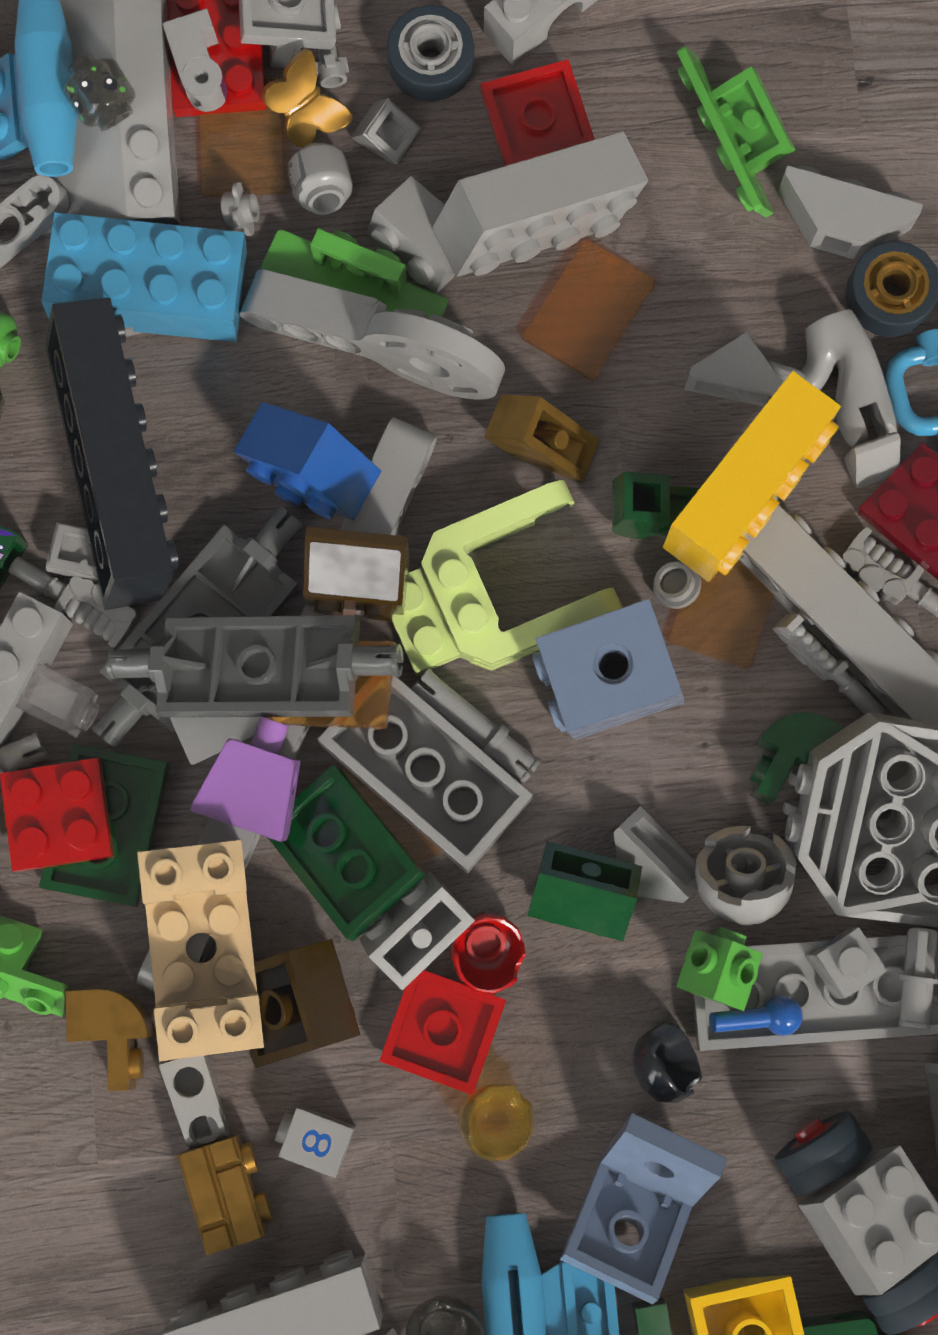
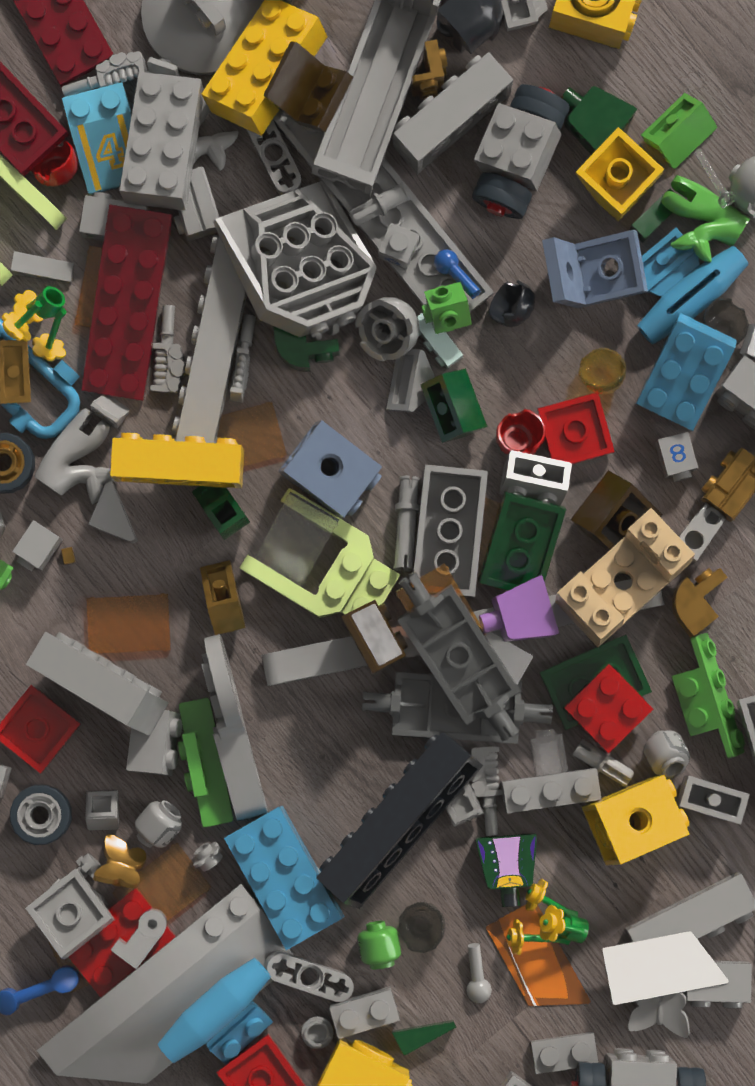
camera: 125 degrees left, 5 degrees up
clear smoke head [63,54,136,131] -> none
blue brick [233,402,382,521] -> none
light grey plate [653,561,701,609] -> none
none -> light grey brick [12,520,63,572]
none -> pearl gold piece [61,547,76,565]
none -> clear piece [255,492,339,586]
none -> light aqua piece [417,313,463,369]
none -> dark azure brick [636,313,737,431]

